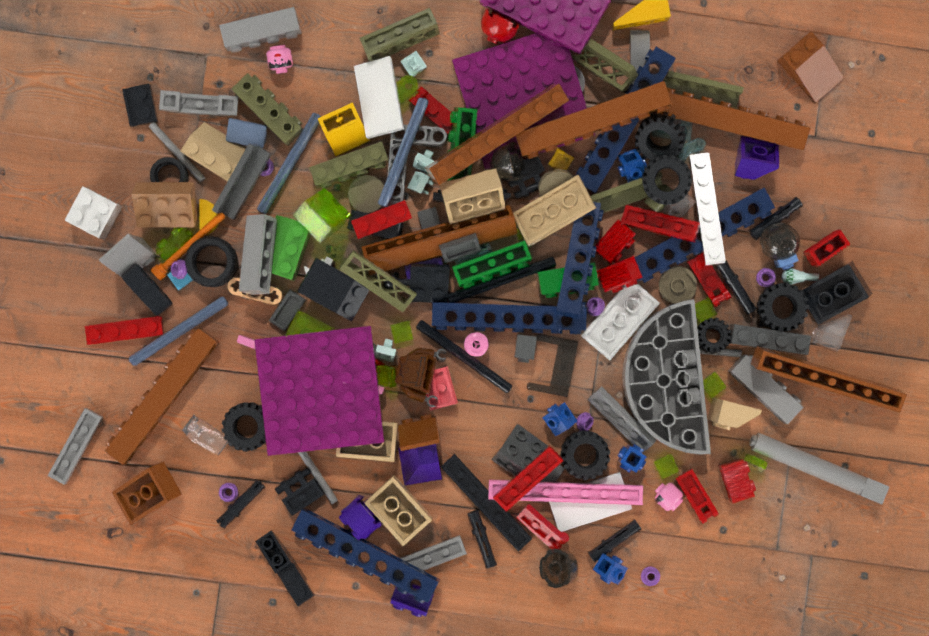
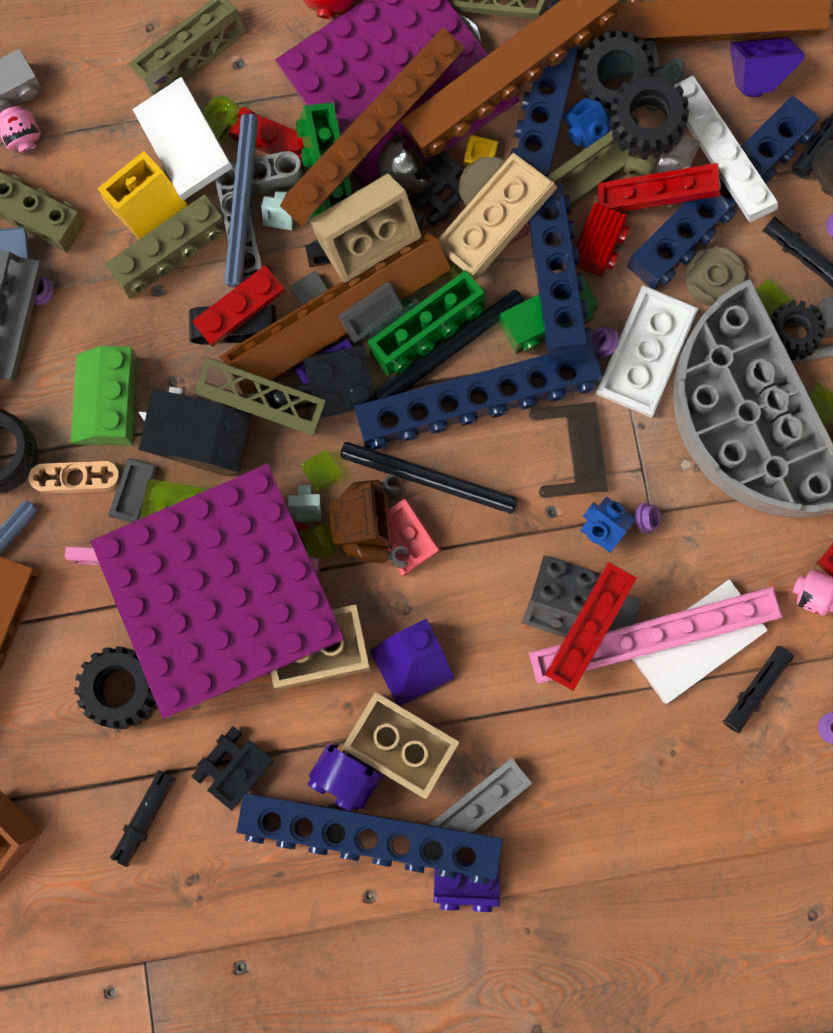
camera: 20 degrees left, 10 degrees down
clear slope [182,415,228,456] -> none
medium lavender plate [219,483,238,502] -> none
light grey brick [239,214,277,295] -> none
black slope [255,530,315,607] -> none
sand blue axle [257,113,321,214] -> none
clear neon green brick [293,188,351,243] -> none
light grey bar [298,452,338,504] -> none
dark tan tile [348,175,384,213] -> none
dark orange slope [398,414,441,451] -> none
light aqua tile [400,51,427,78] -> none
light aqua tile [407,171,433,194] -> none
black tile [440,453,532,551] -> none
bright pink head [464,332,489,357] -> none
black pin [467,510,497,568] -> none
dark grey brick [514,334,537,363] -> none
red plate [516,504,569,551] -> none
clear smoke cylinder [539,549,579,588] -> none
black tyre [560,430,610,480] -> none
light grey plate [587,386,656,453] -> none
blue brick [593,553,628,585] -> none
red brick [597,256,643,293] -> none
blue brick [617,444,647,473] -> none
clear neon green tile [653,453,679,479] -> none
red plate [687,252,732,308] -> none

